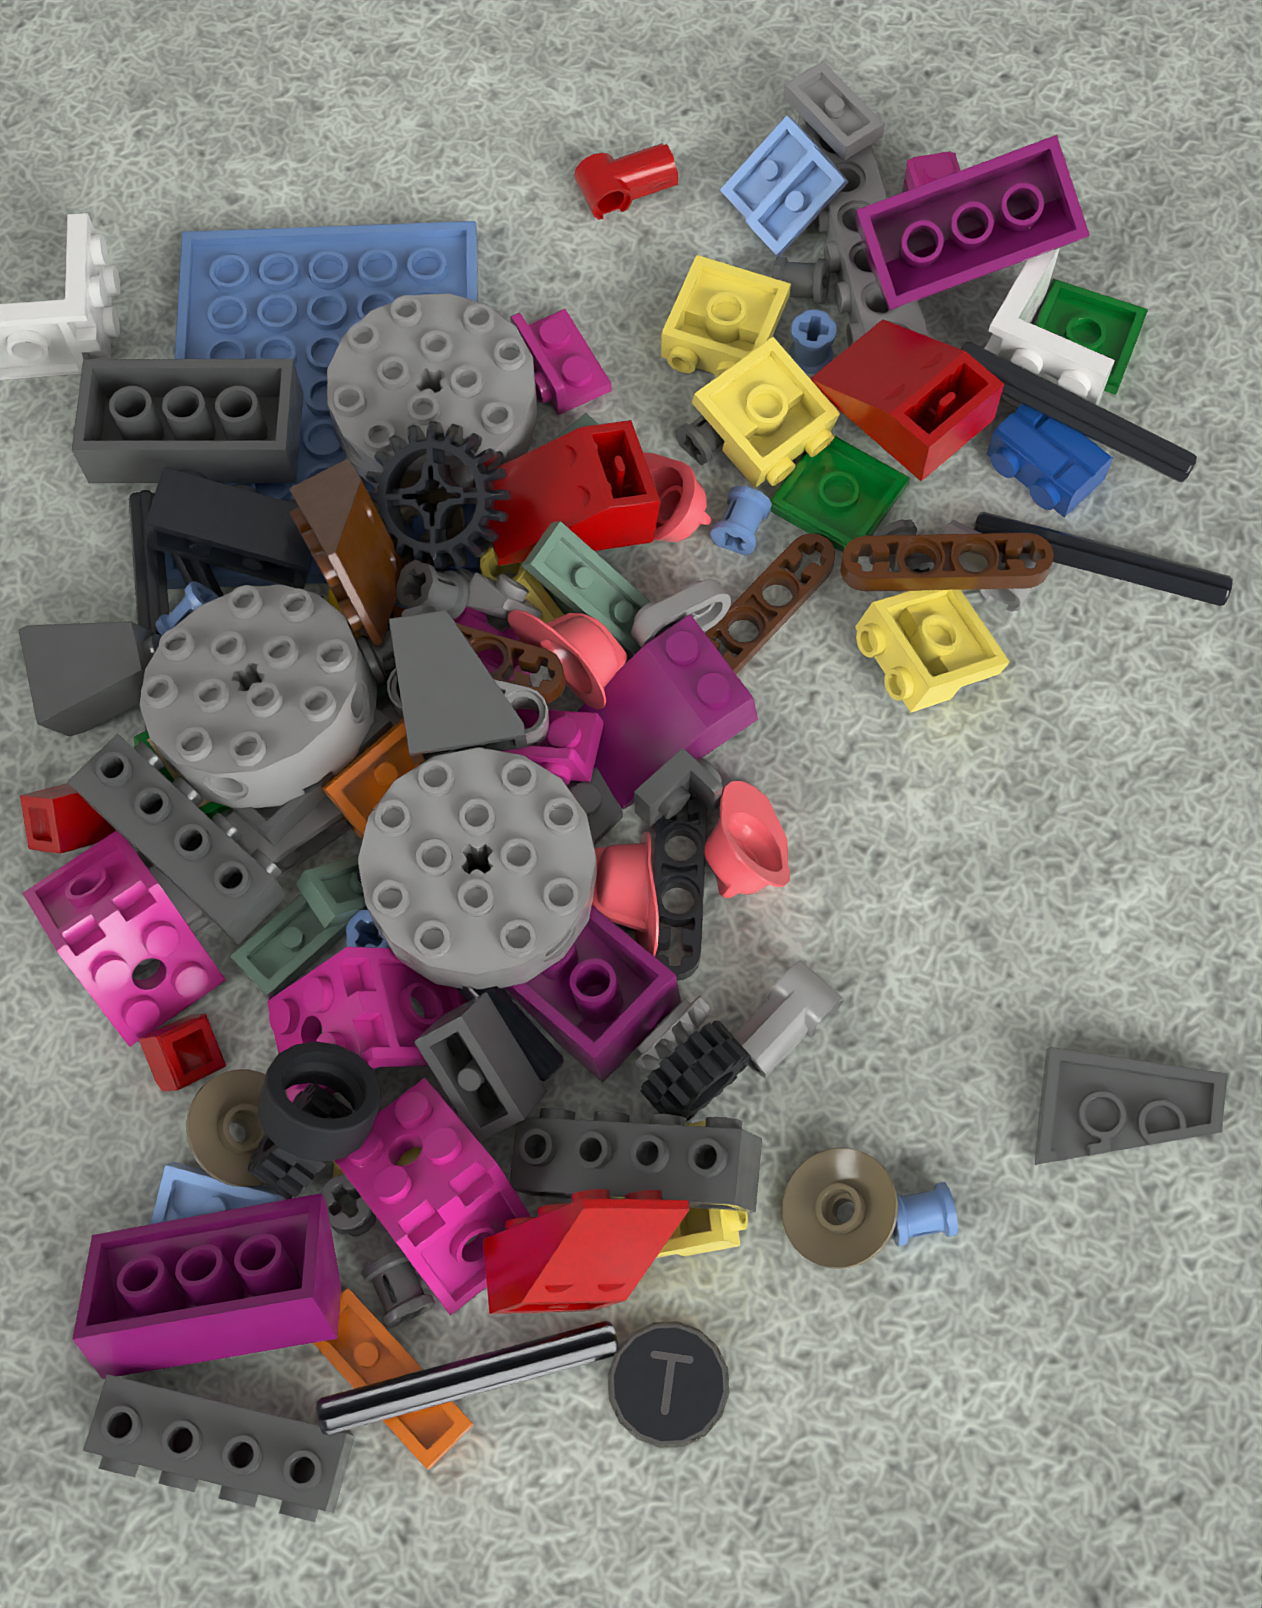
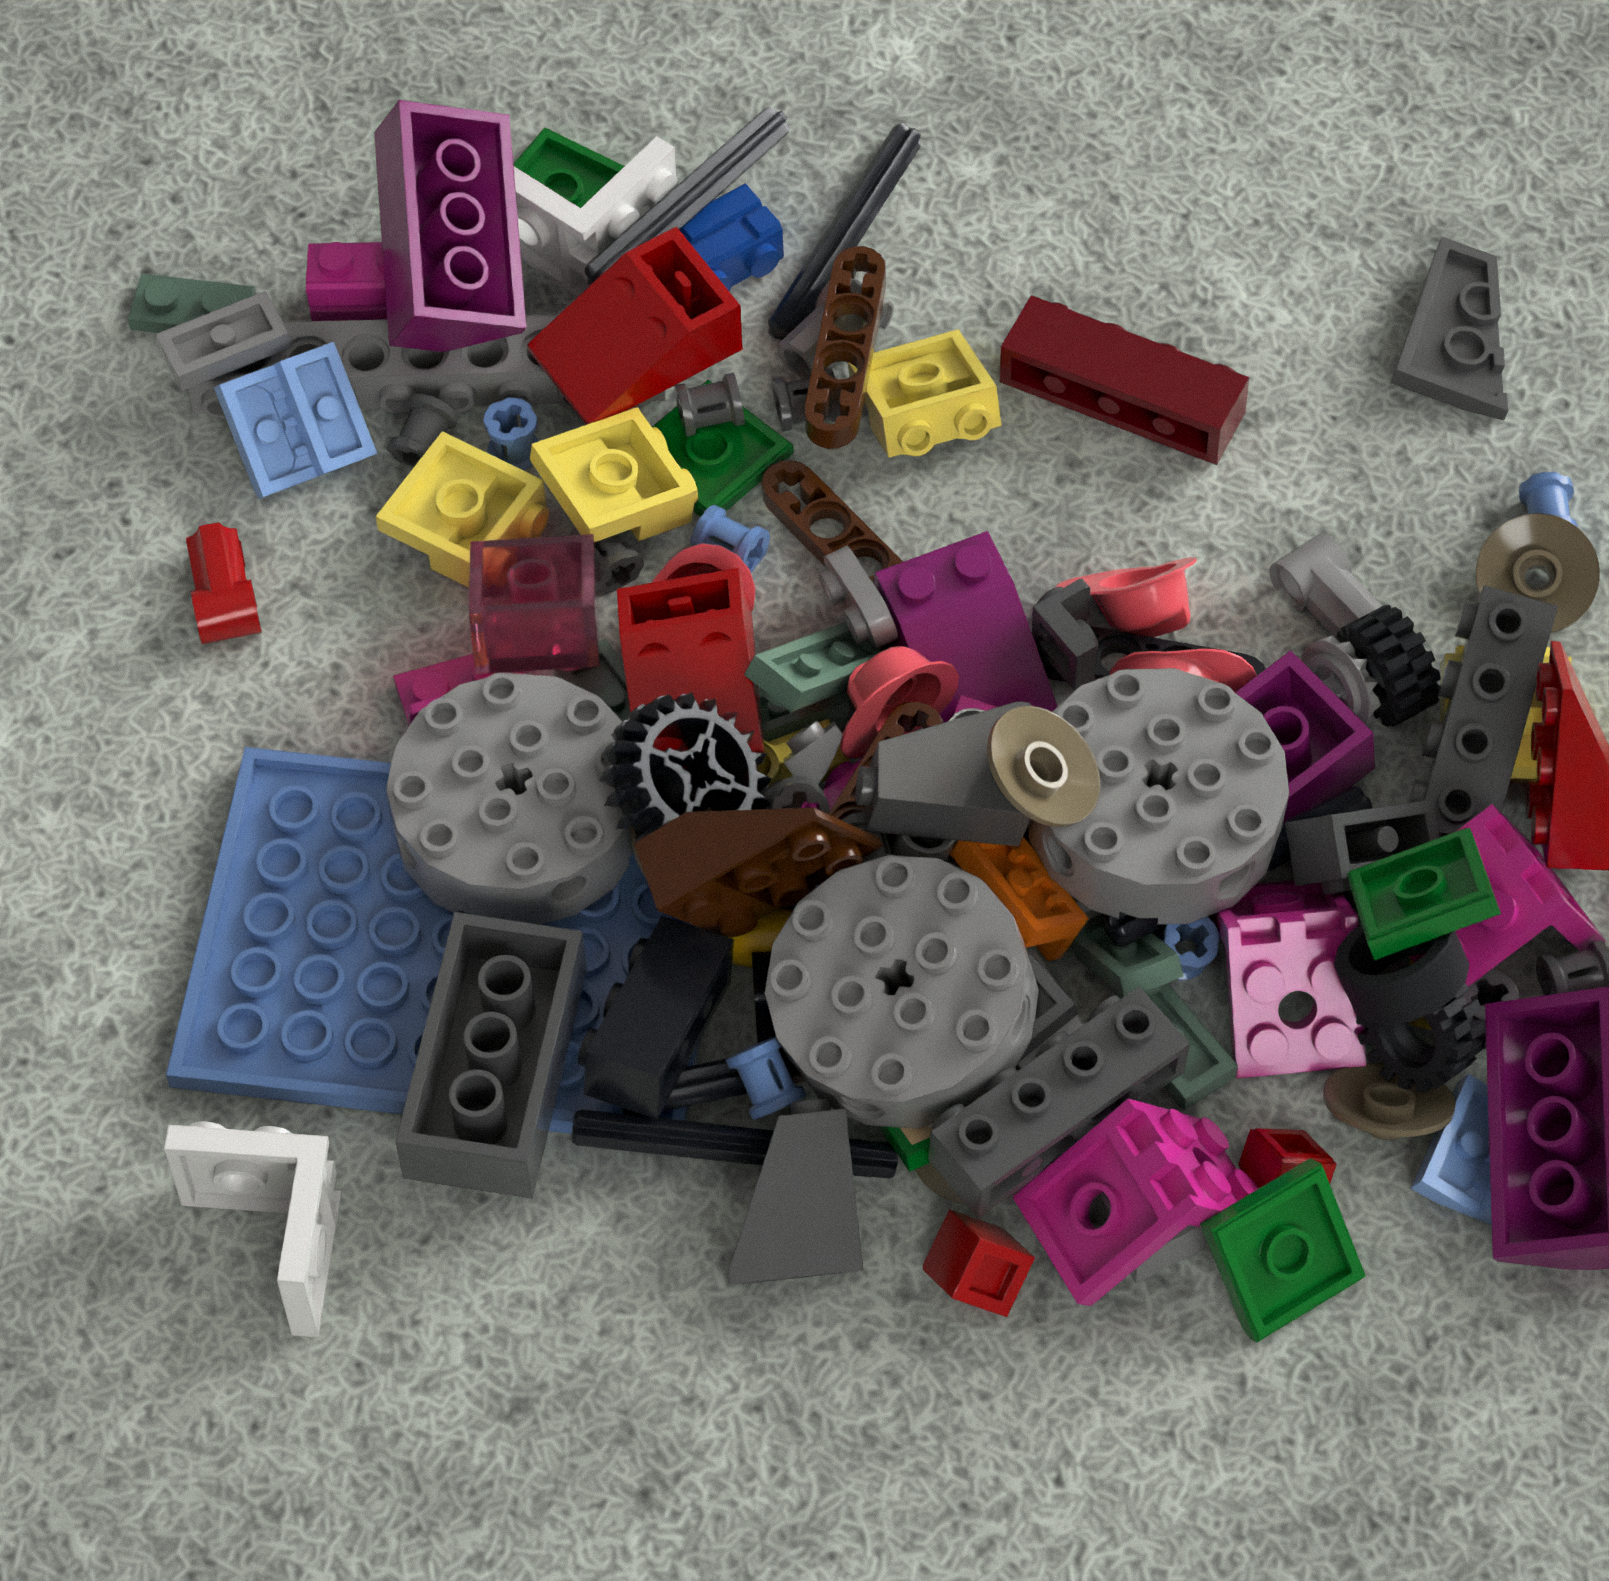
camera: 80 degrees left, 10 degrees down
none -> sand green plate [128,274,256,333]
none -> clear pink brick [469,534,600,674]
none -> dark grey bush [674,373,745,437]
none -> dark tan dish [987,706,1101,827]
none -> dark red brick [1000,295,1249,465]
none -> green tile [1200,1158,1366,1343]
none -> green tile [1347,828,1501,960]

